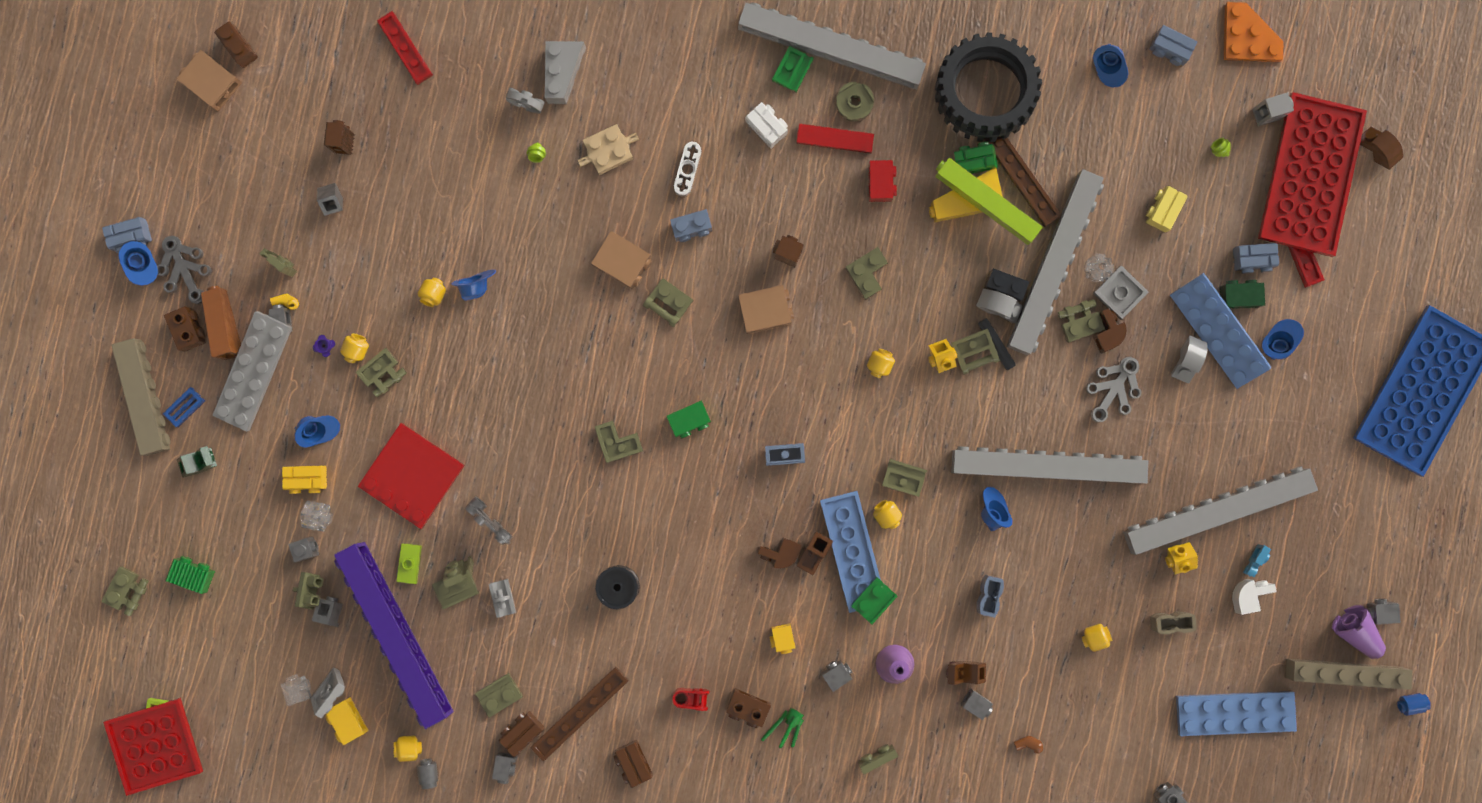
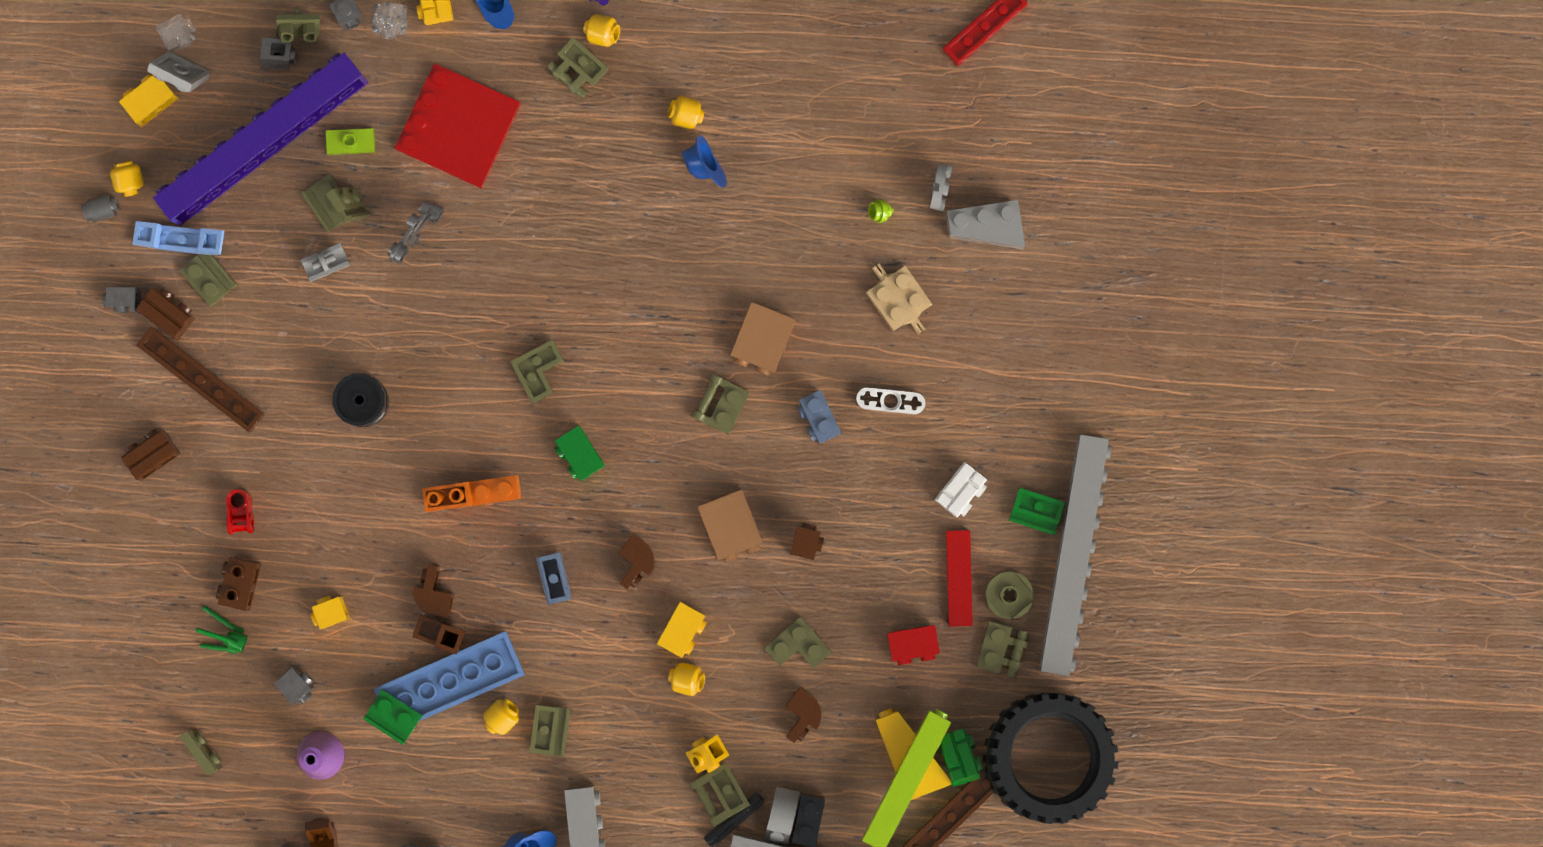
camera: 75 degrees right, 0 degrees up
none -> light blue slope [132,221,225,255]
none -> orange slope [422,475,521,512]
none -> reddish brown brick [619,534,655,589]
none -> yellow brick [657,602,707,658]
none -> reddish brown brick [786,687,821,743]
none -> olive plate [976,621,1028,678]

